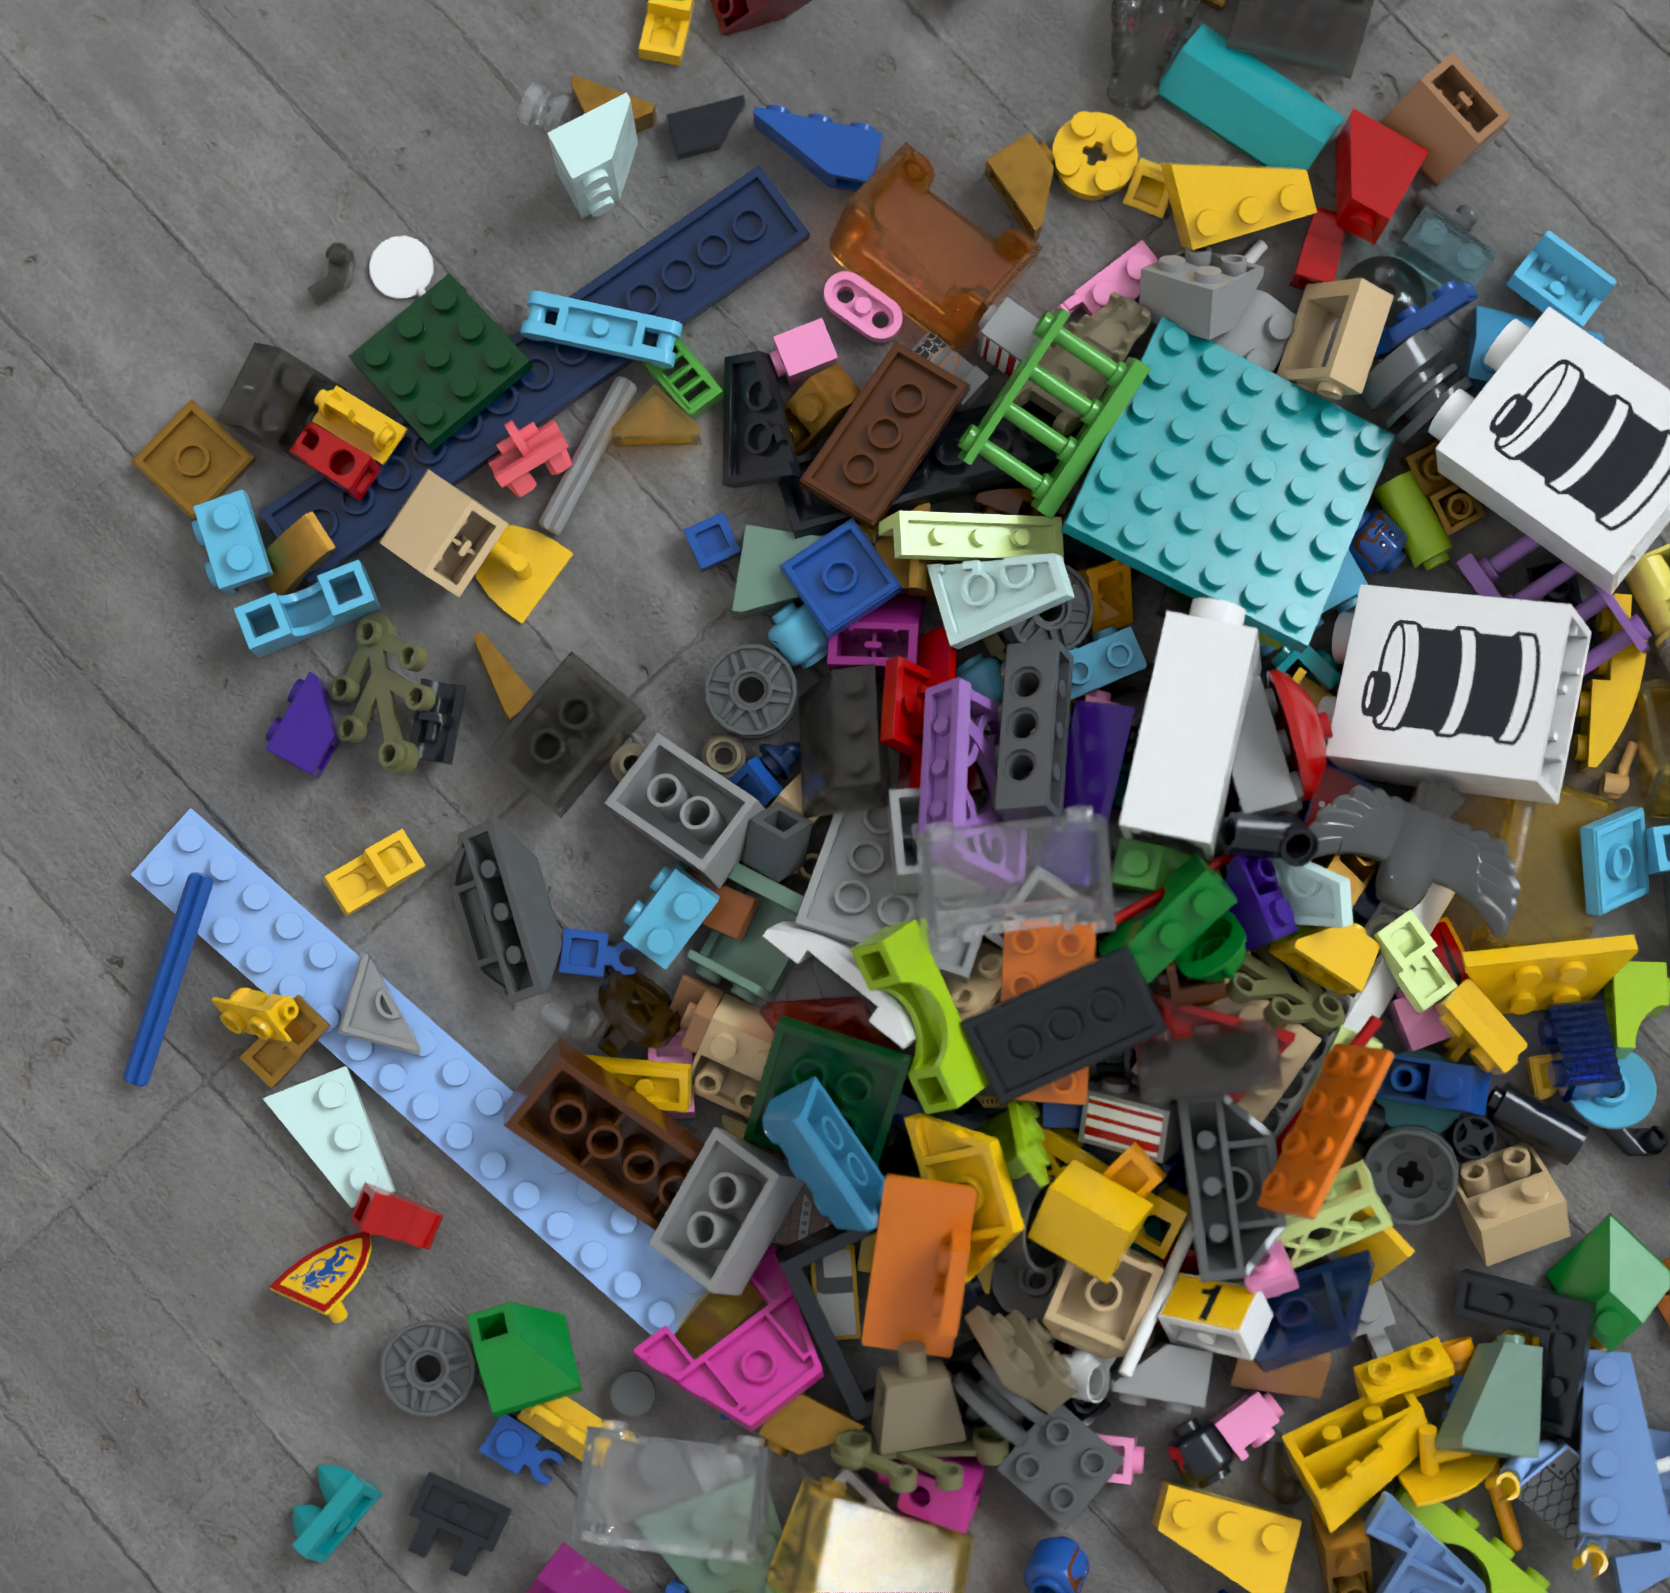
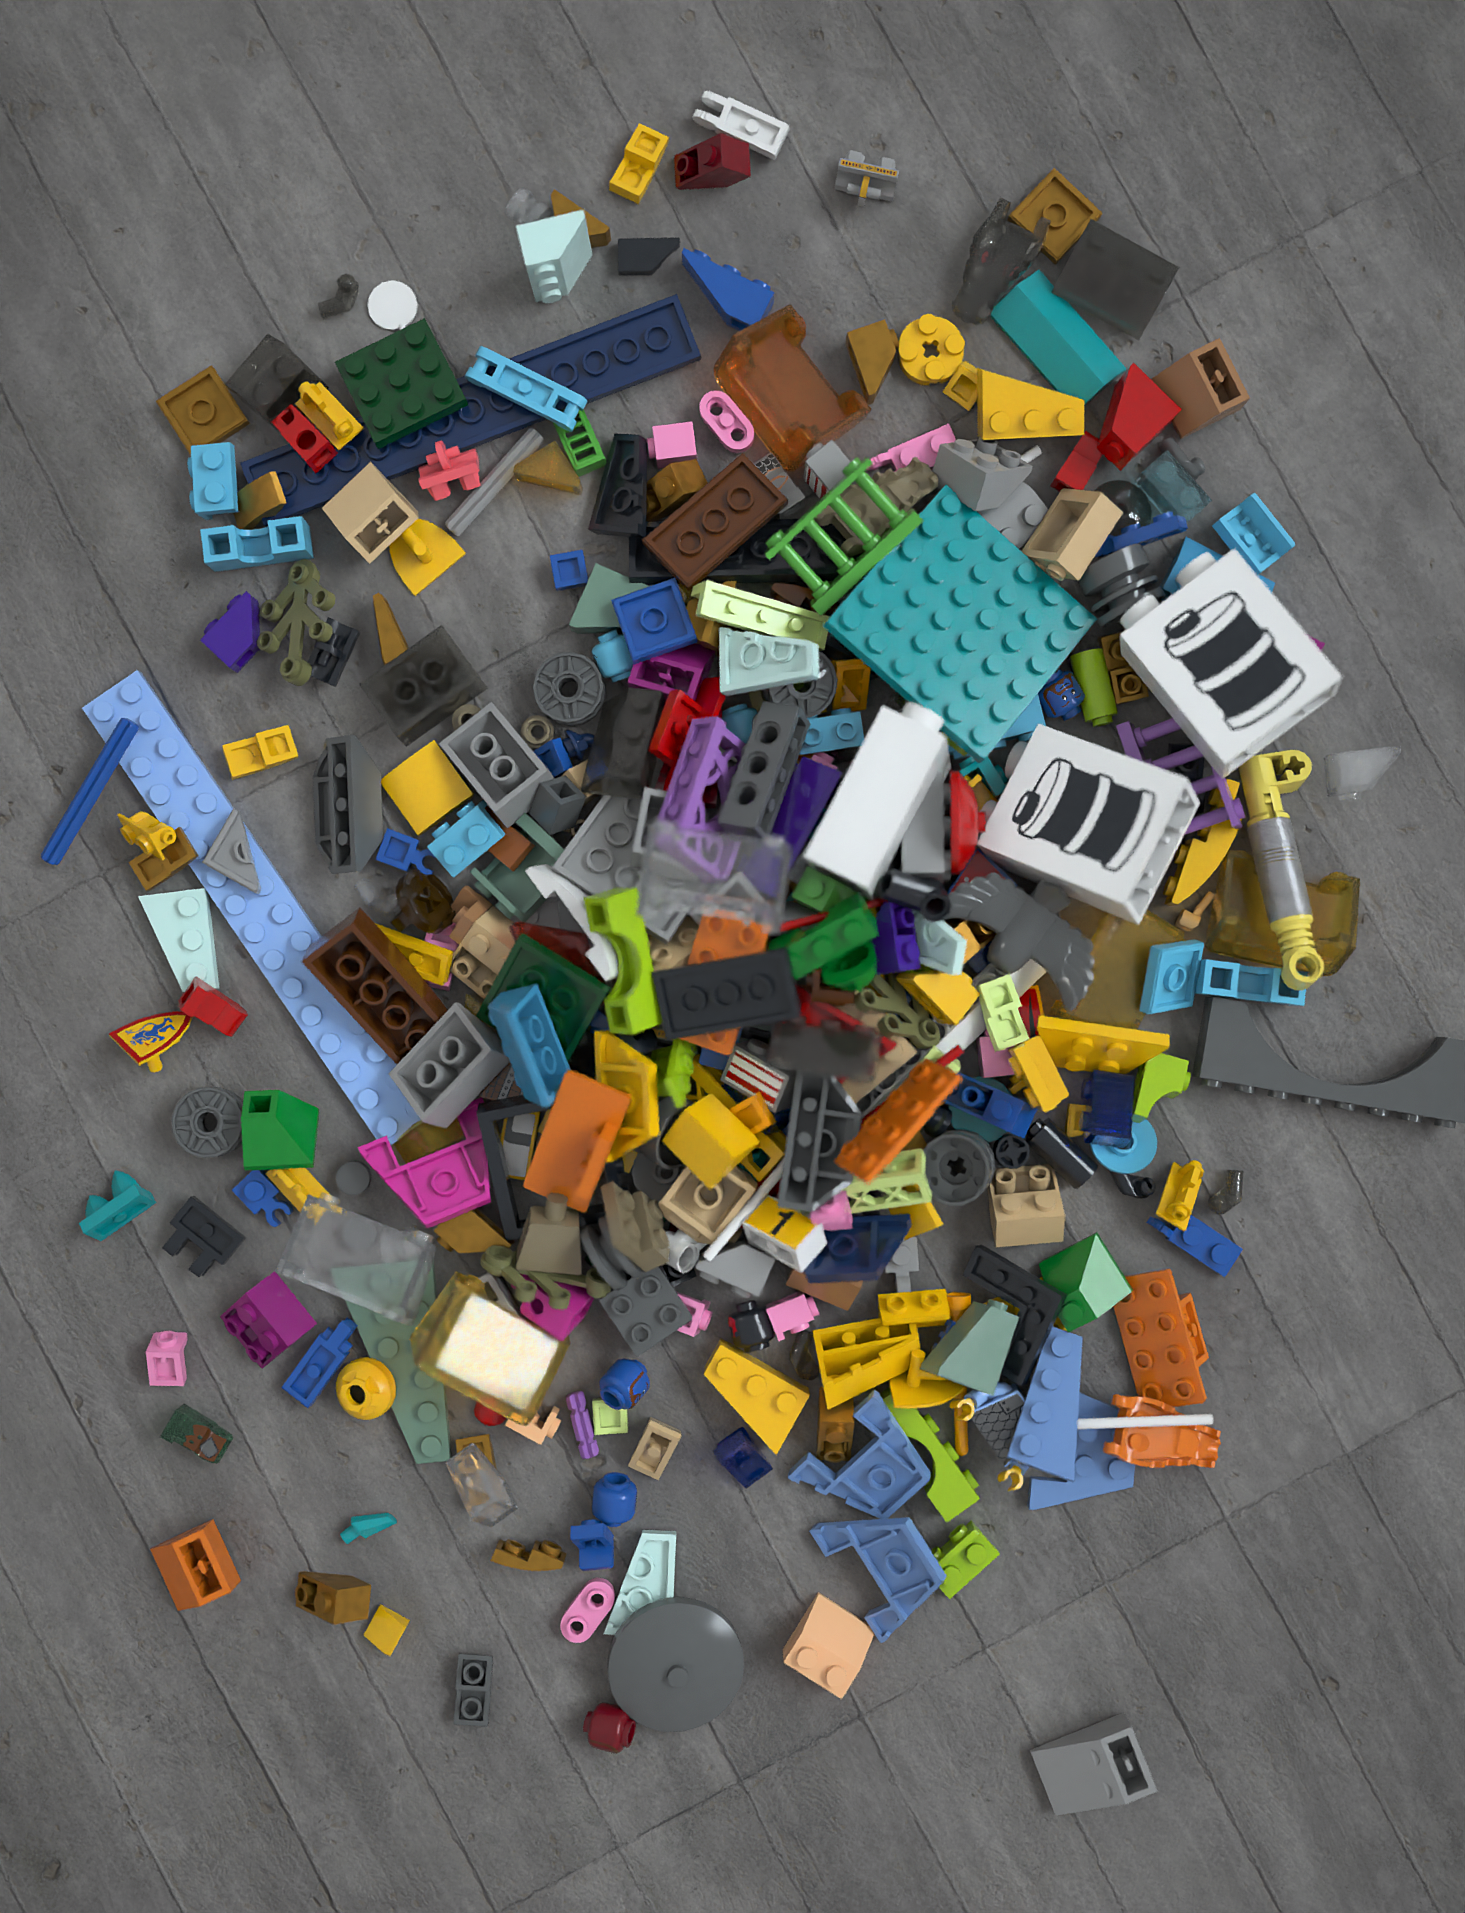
camera: 20 degrees right, 5 degrees up
none -> yellow slope [381,740,473,836]

